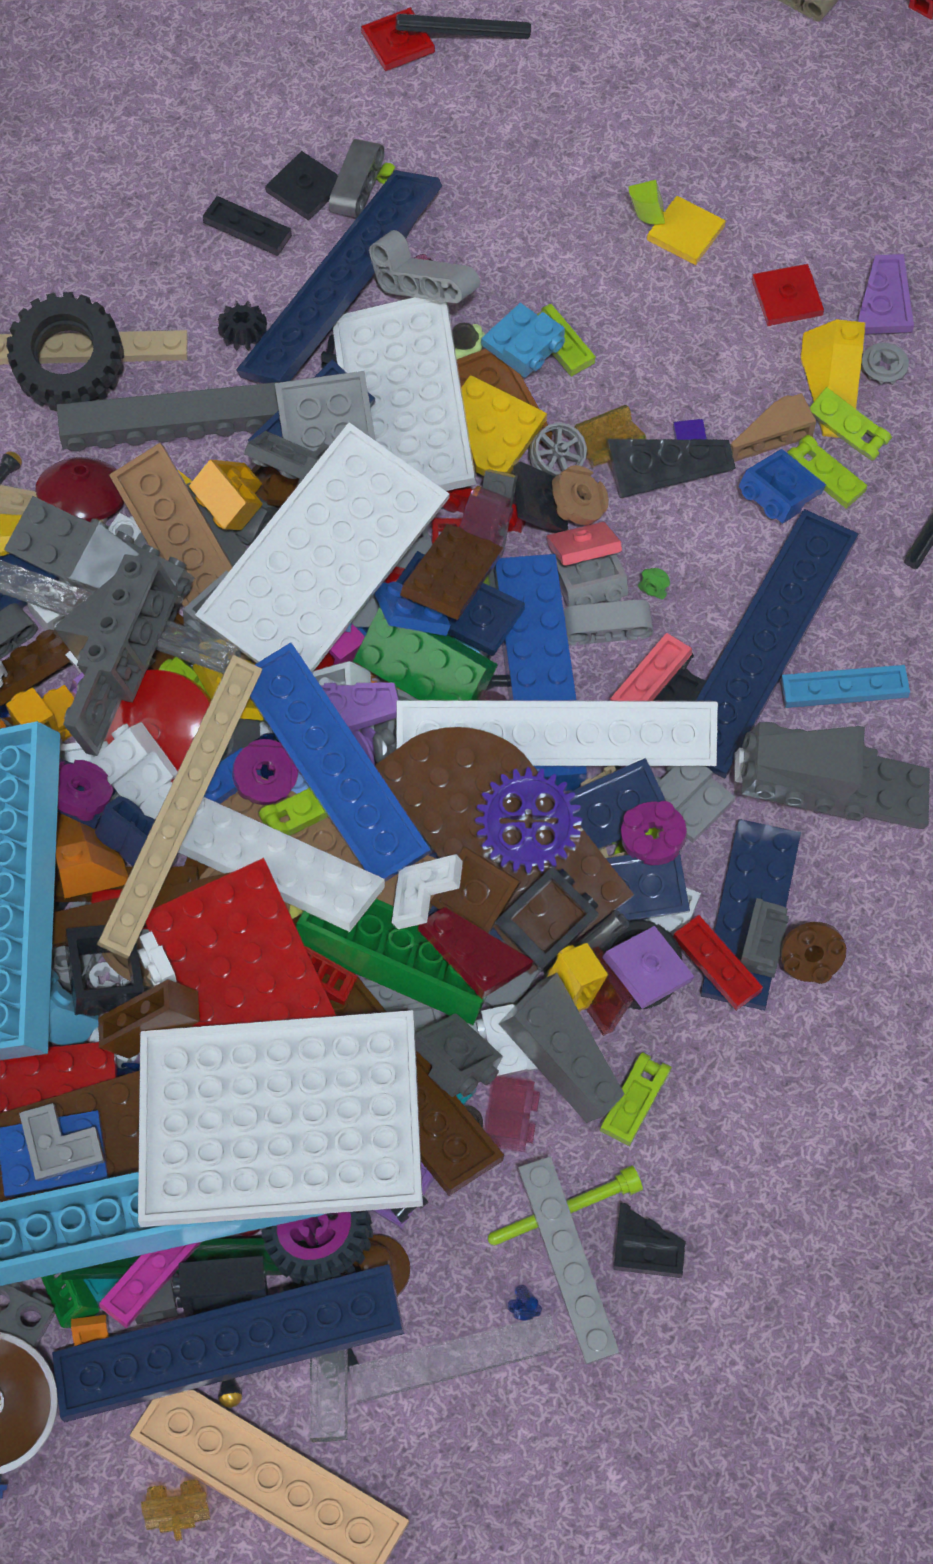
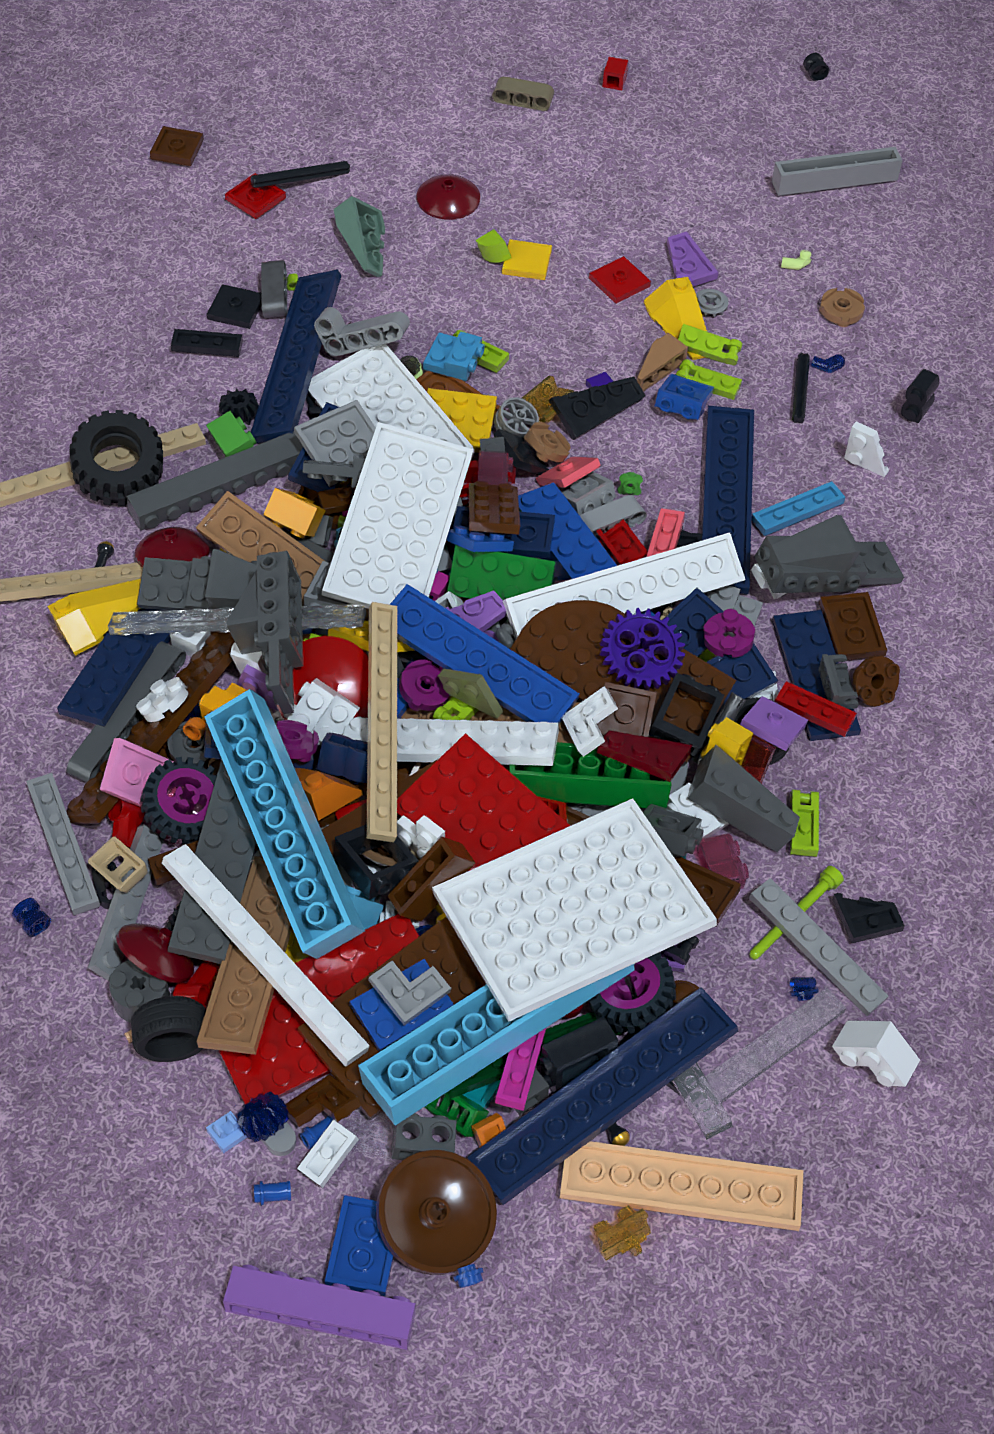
camera: 25 degrees left, 10 degrees down
none -> bright green brick [206,411,257,457]
none -> sand green wedge [334,196,385,277]
none -> dark red dish [416,174,480,220]
none -> olive wing [438,669,503,719]
none -> red bracket [596,519,648,566]
none -> reddish brown plate [819,592,887,660]
none -> white brick [832,1021,920,1087]

